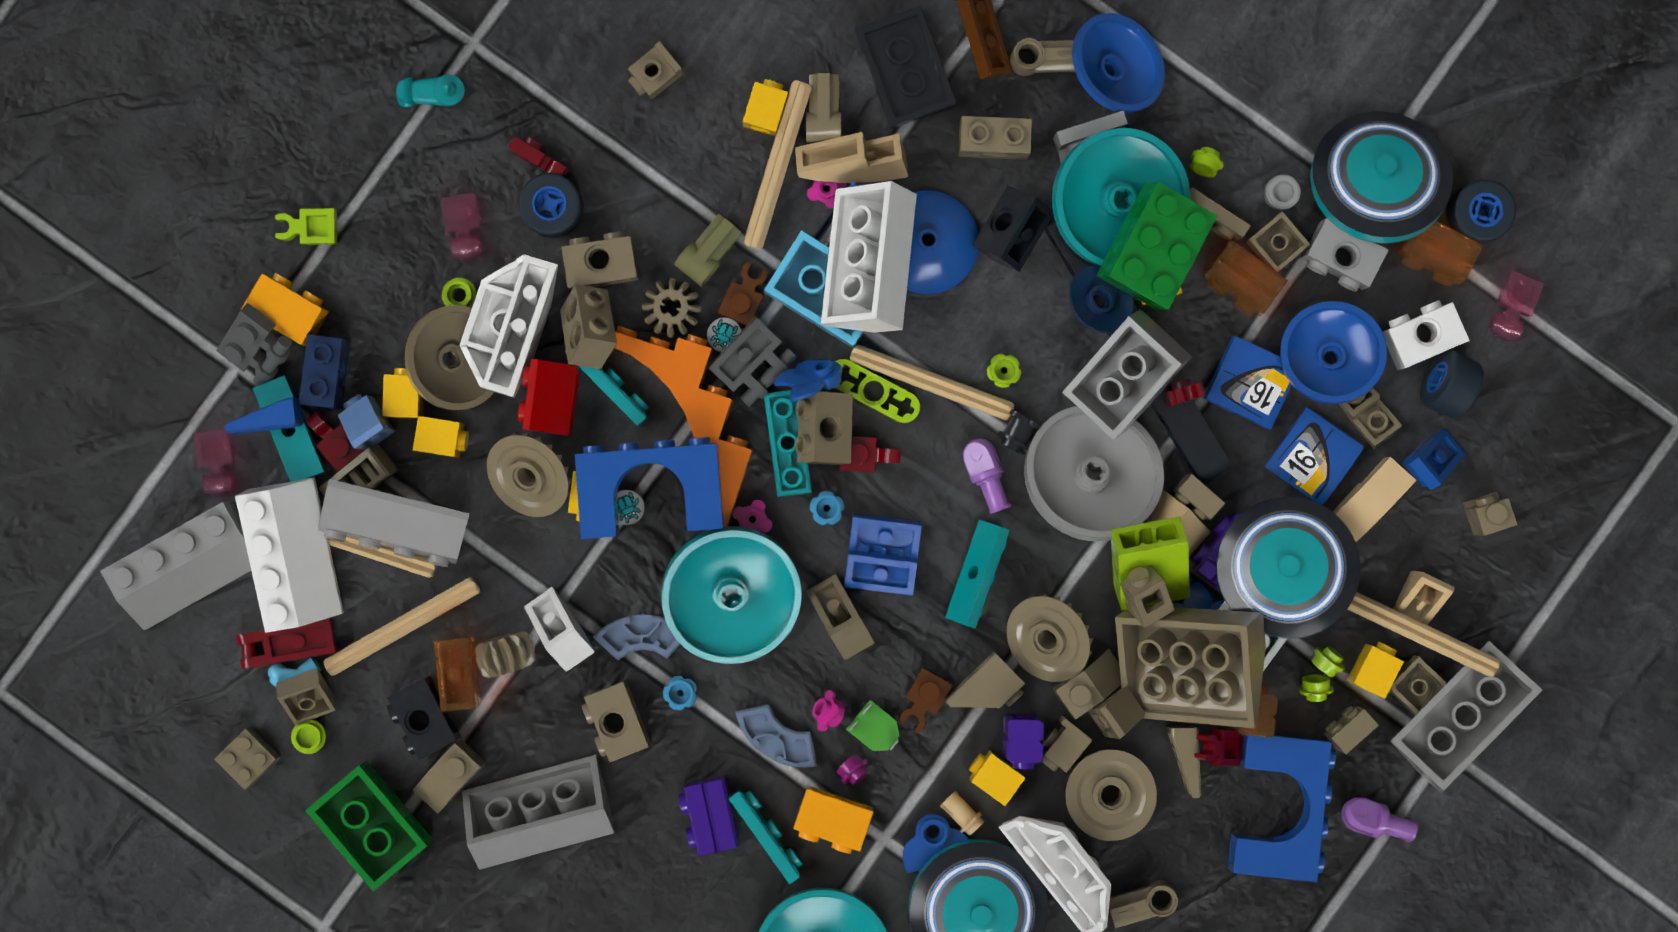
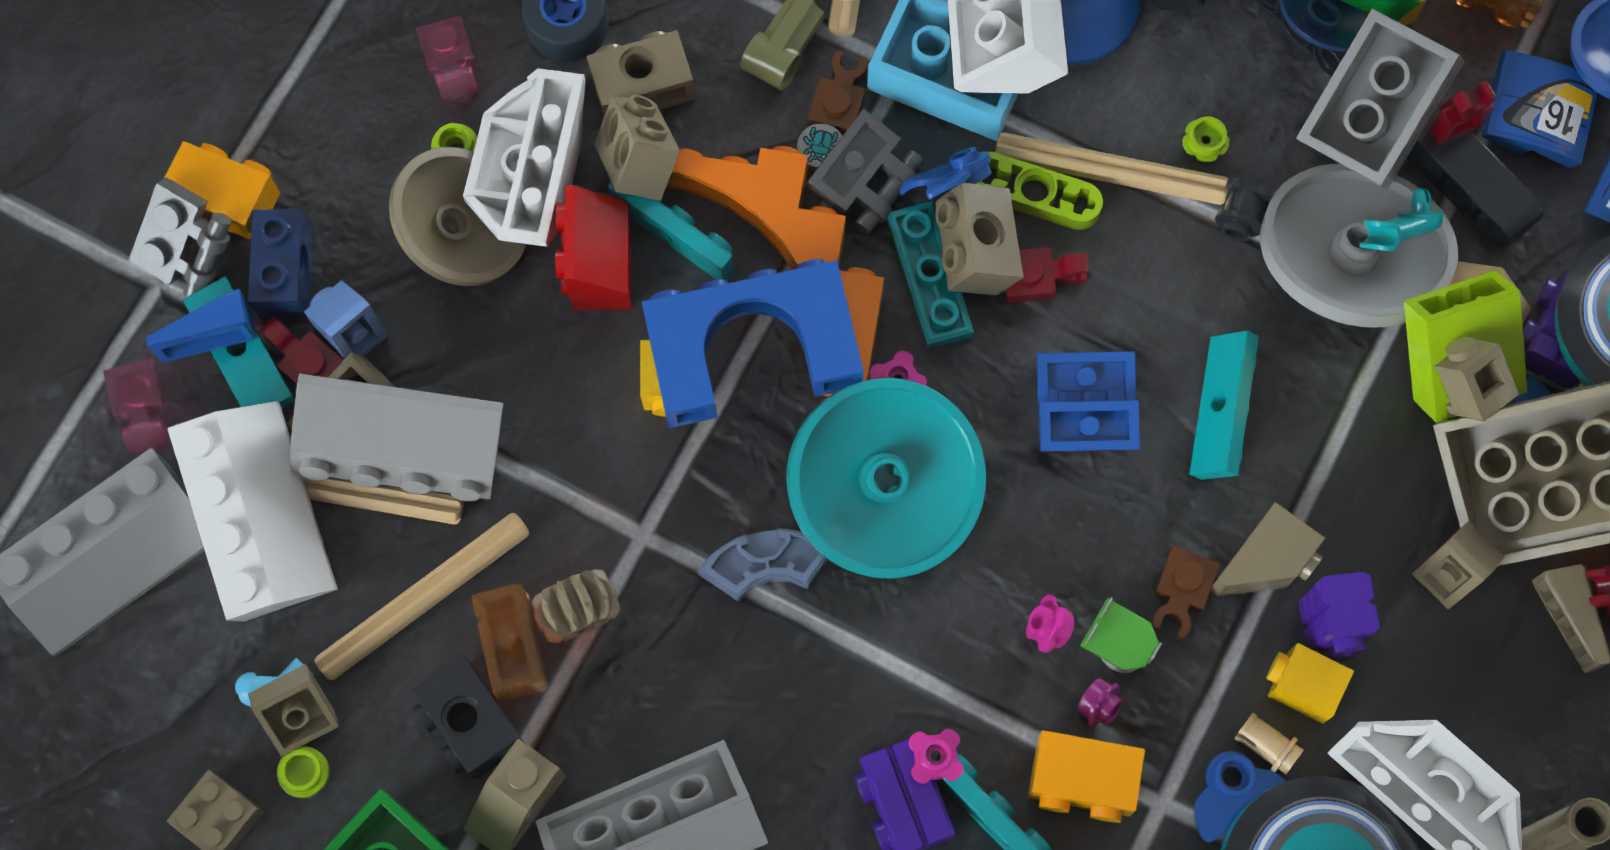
camera: 10 degrees left, 15 degrees down
dark red plate [236,618,338,669] -> none
lime plate [275,208,337,245] -> none
yellow brick [382,368,424,419] -> none
yellow brick [413,416,469,458] -> none
dark tan gear [487,432,572,517] -> none
white slope [524,587,595,672] -> none
dark tan brick [582,680,651,762] -> none
tile [617,490,645,525] -> none
dark tan gear [642,278,702,338] -> none
dark azure plate [663,676,697,710] -> none
sand blue tile [735,704,817,767] -> none
dark tan slope [806,574,875,660] -> none
dark azure plate [810,491,844,525] -> none
medium lavender arm [962,439,1011,514] -> none
dark tan gear [1007,594,1093,682] -> none
dark tan brick [1041,715,1092,773] -> none
dark tan slope [1052,648,1121,720] -> none
dark tan gear [1065,749,1157,841] -> none
dark tan piece [1172,474,1225,520] -> none
none -> dark pink plate [908,729,963,784]
none -> teal piece [1360,188,1444,251]

